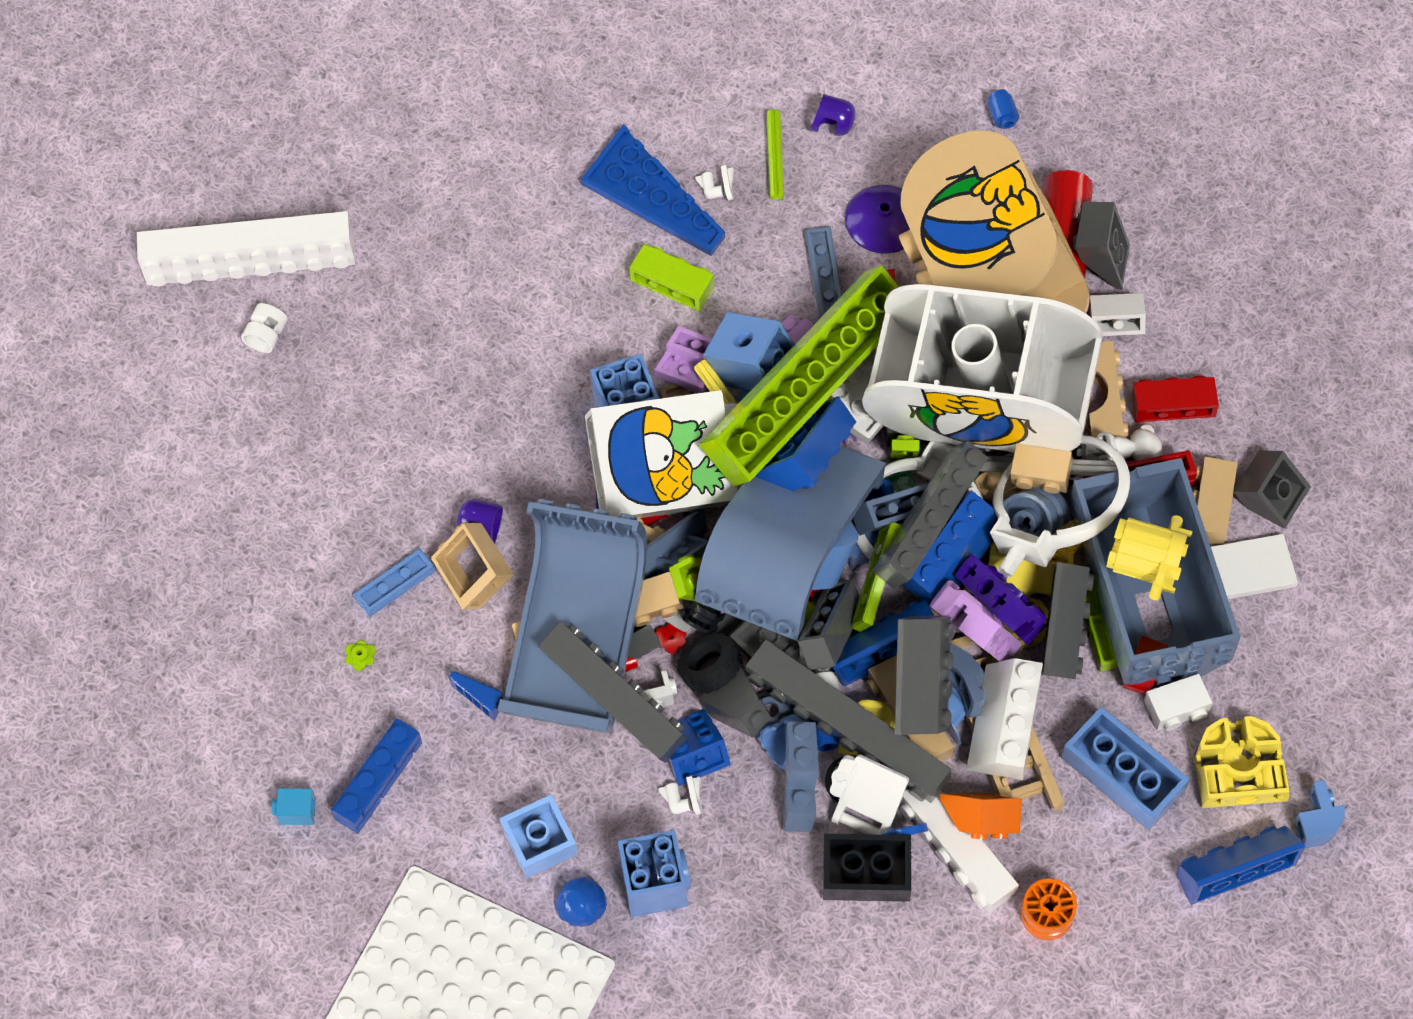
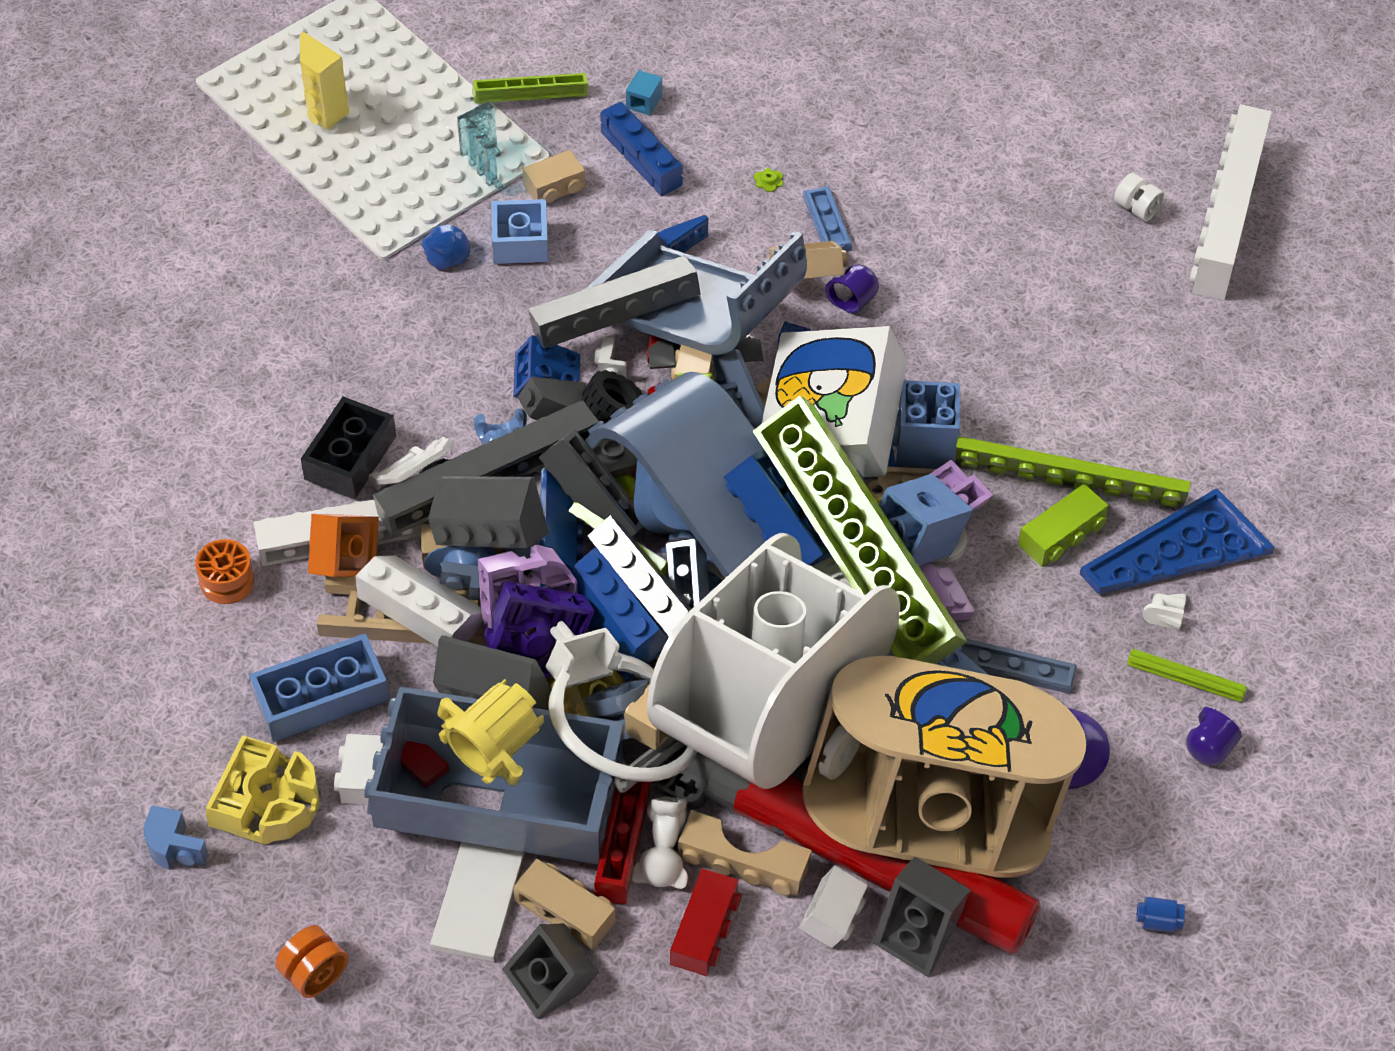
camera: 110 degrees right, 10 degrees down
medium blue brick [618,830,691,917] -> none
white piece [658,776,703,815] -> none
sand blue arch [782,722,819,832] -> none
blue piece [881,823,928,835] -> none
blue slope [1176,826,1305,905] -> none
none -> orange wheel [275,925,348,998]
none -> clear light blue plate [457,102,504,191]
none -> lime piece [472,73,588,104]
none -> tan brick [523,150,586,203]
none -> lime plate [956,436,1191,508]

